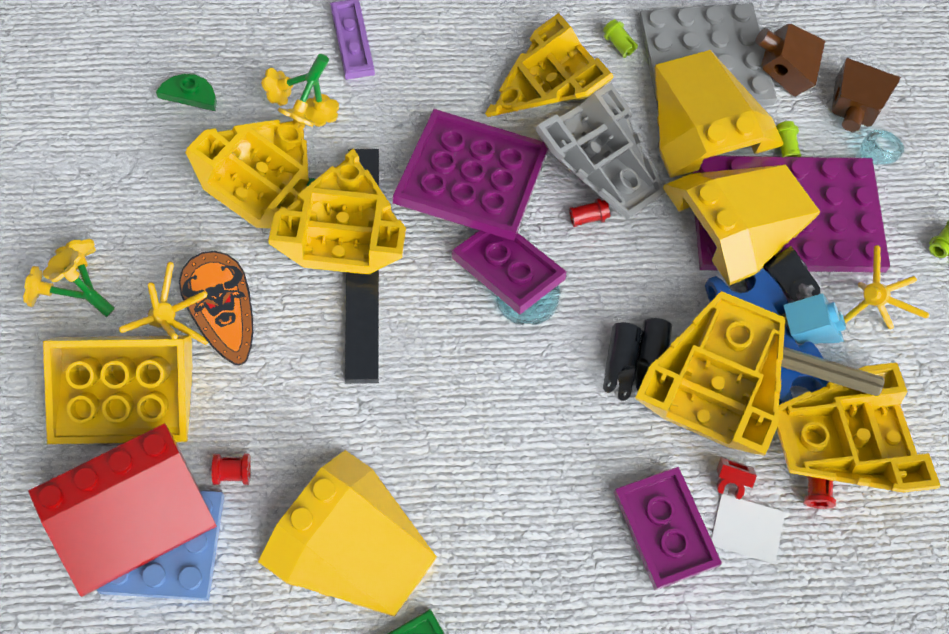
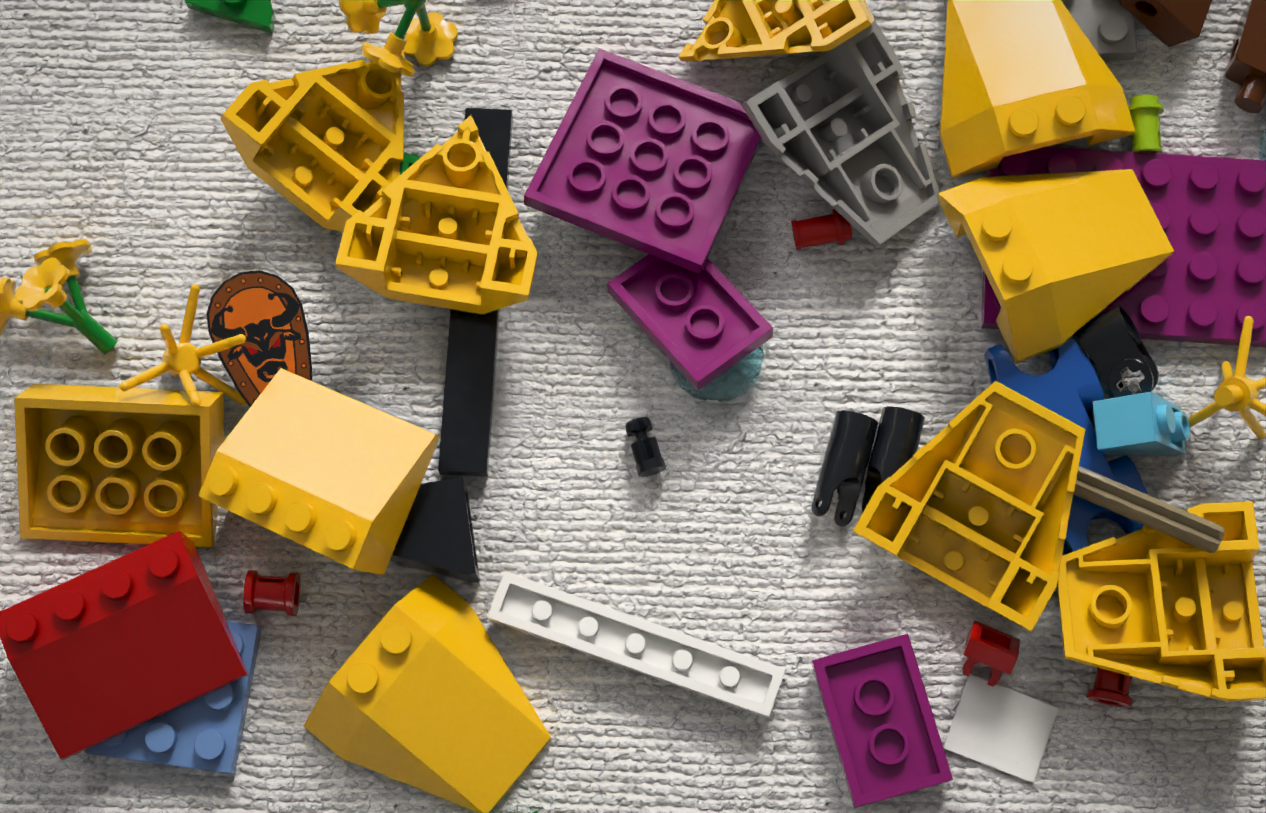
camera: 15 degrees right, 10 degrees up
none -> yellow slope [198,368,440,575]
none -> black slope [390,477,480,583]
none -> white plate [487,571,785,719]
none -> black piece [625,417,666,477]

